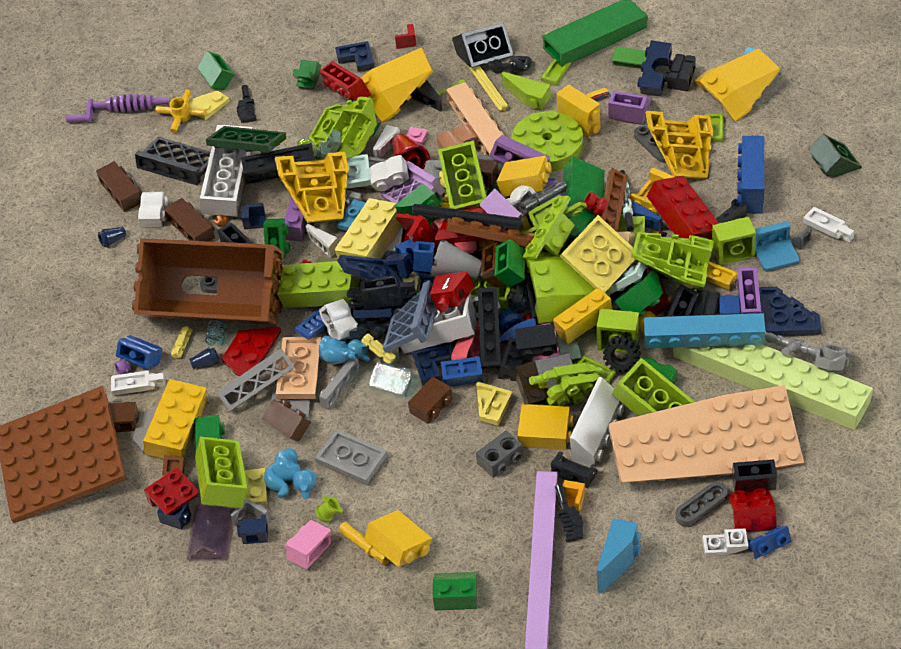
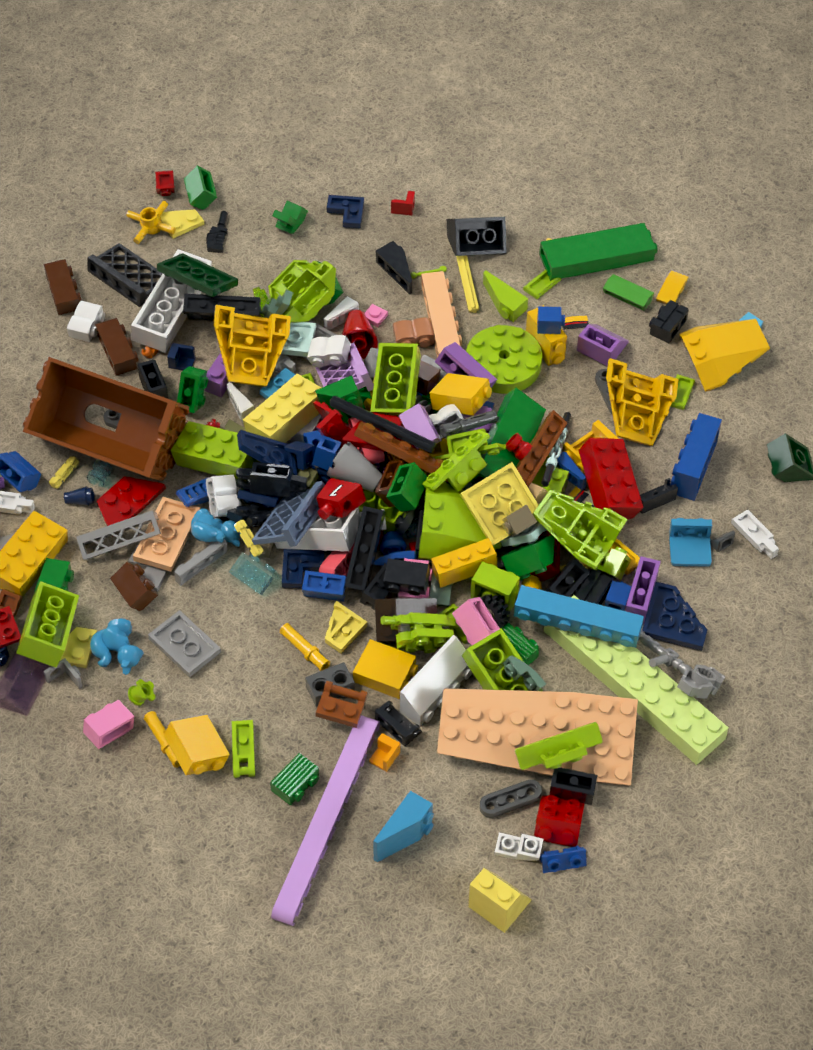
camera: 10 degrees right, 5 degrees up
medium lavender piece [66,94,169,122] -> none
dark blue cone [98,226,126,246] -> none
dark blue brick [237,515,268,544] -> none
red brick [319,61,371,102] -> none
yellow wedge [361,48,433,123] -> none
reddish brown brick [408,377,453,424] -> none
green slope [433,572,477,611] -> none
black piece [490,56,532,75] -> none
black piece [555,484,584,542] -> none
dark blue arch [637,40,673,97] -> none
lime brick [712,217,756,265] -> none
none -> red bracket [155,170,175,196]
none -> lime plate [232,720,255,778]
none -> green brick [270,753,319,806]
none -> yellow pin [280,623,330,671]
none -> dark orange plate [315,681,368,728]
none -> bright pink brick [452,597,500,645]
none -> light yellow slope [468,868,532,933]
none -> dark tan brick [502,504,537,537]
none -> sand green slope [503,656,546,691]
none -> lime bracket [515,722,603,770]
none -> blue brick [537,306,565,334]
none -> lime brick [598,546,631,581]
none -> yellow slope [656,270,689,304]

